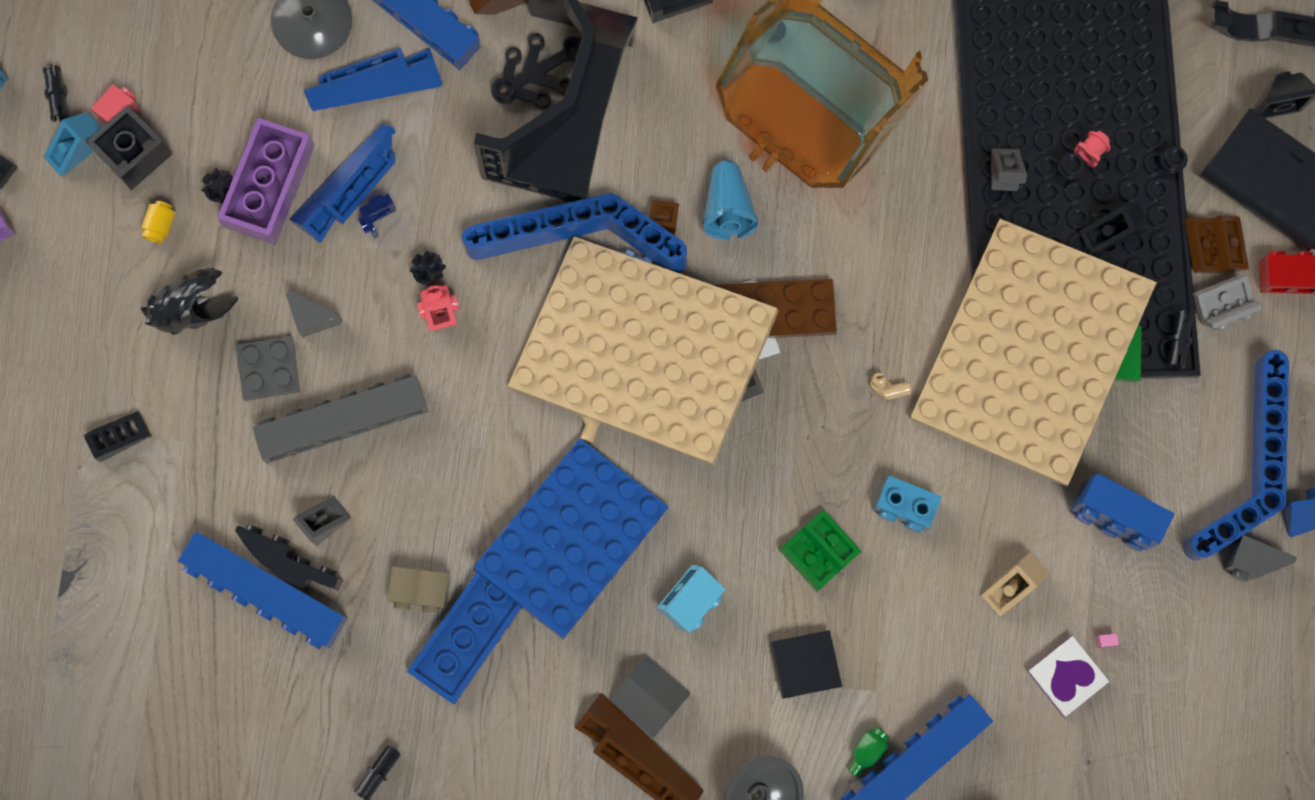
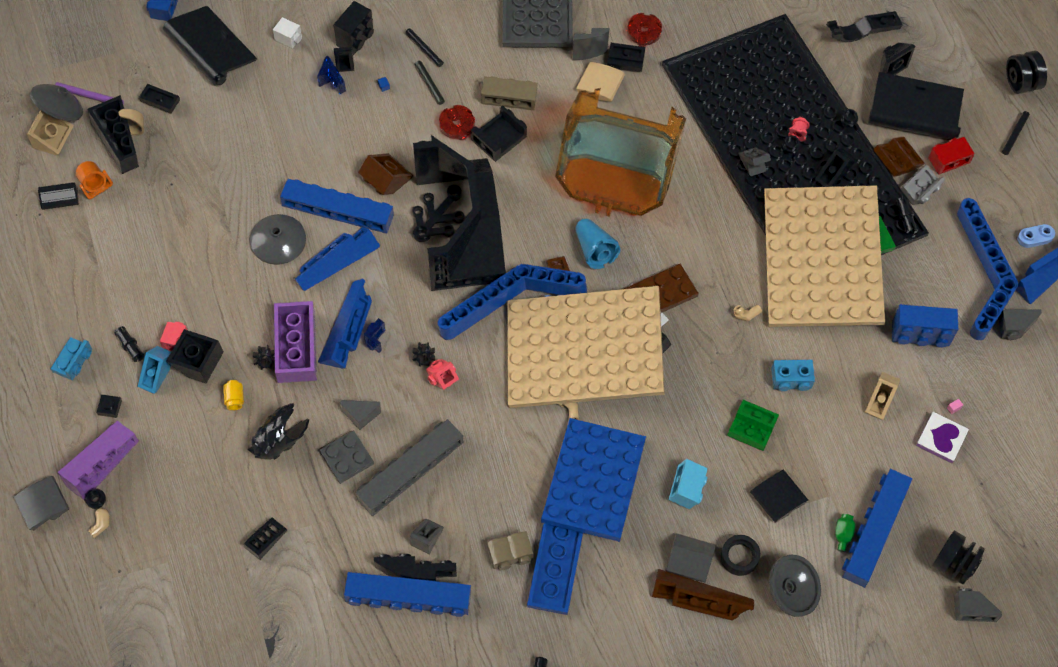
camera: 20 degrees left, 15 degrees down
none -> black tyre [720,535,761,576]

